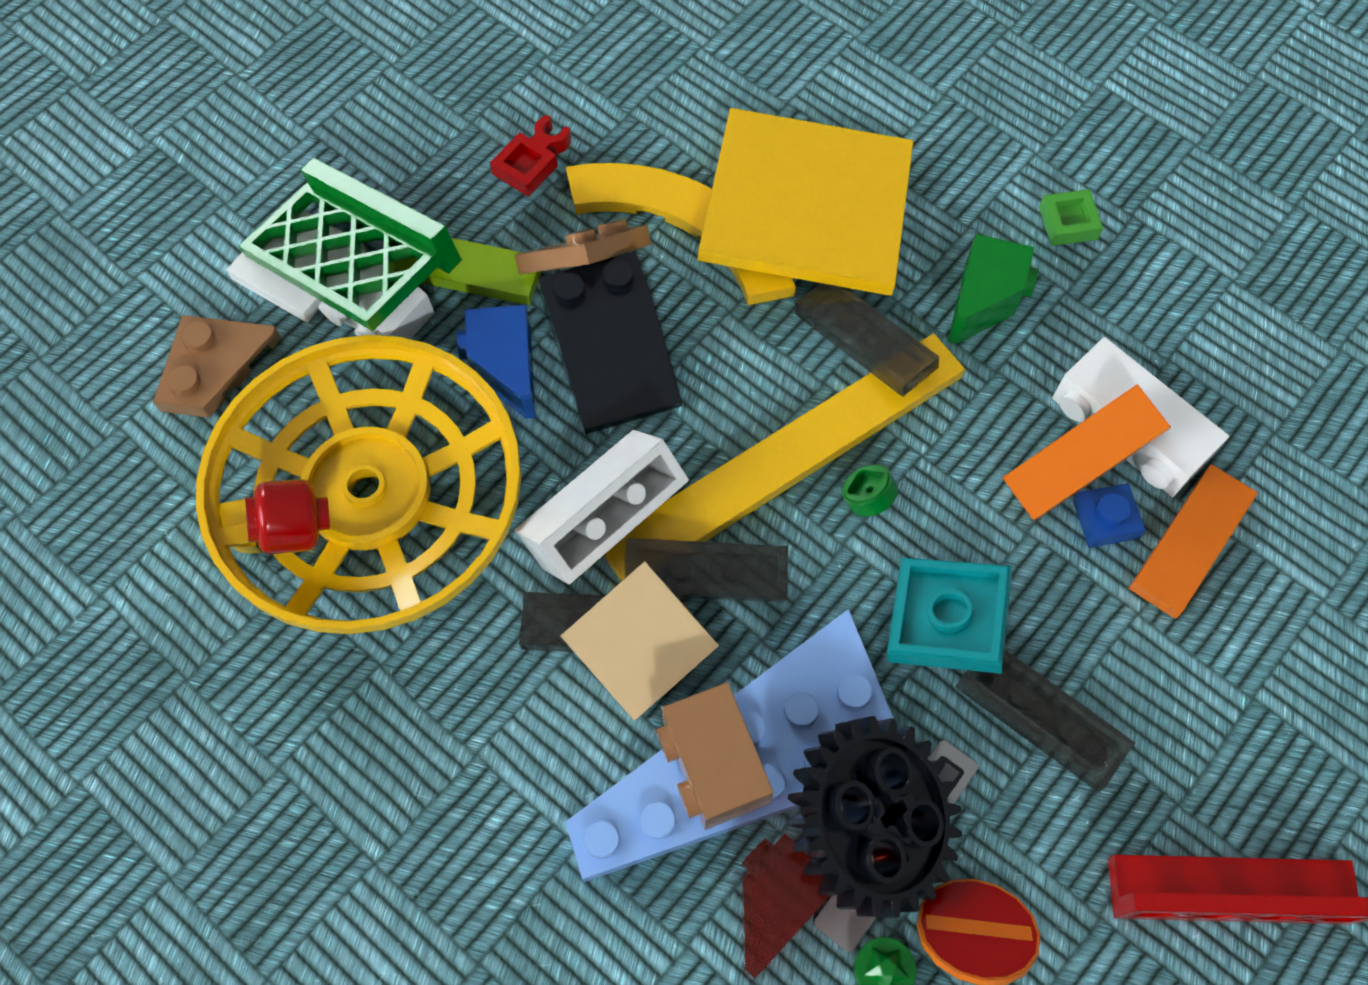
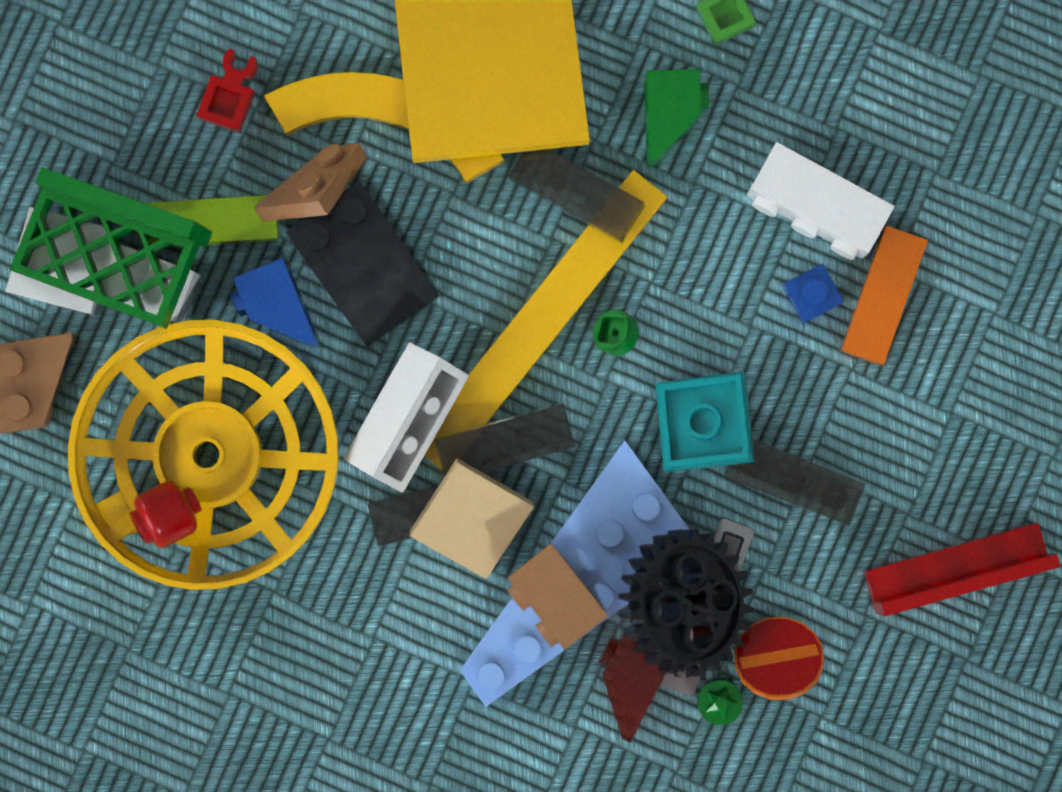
camera: 10 degrees left, 20 degrees up
orange tile [1002,384,1171,522] -> none

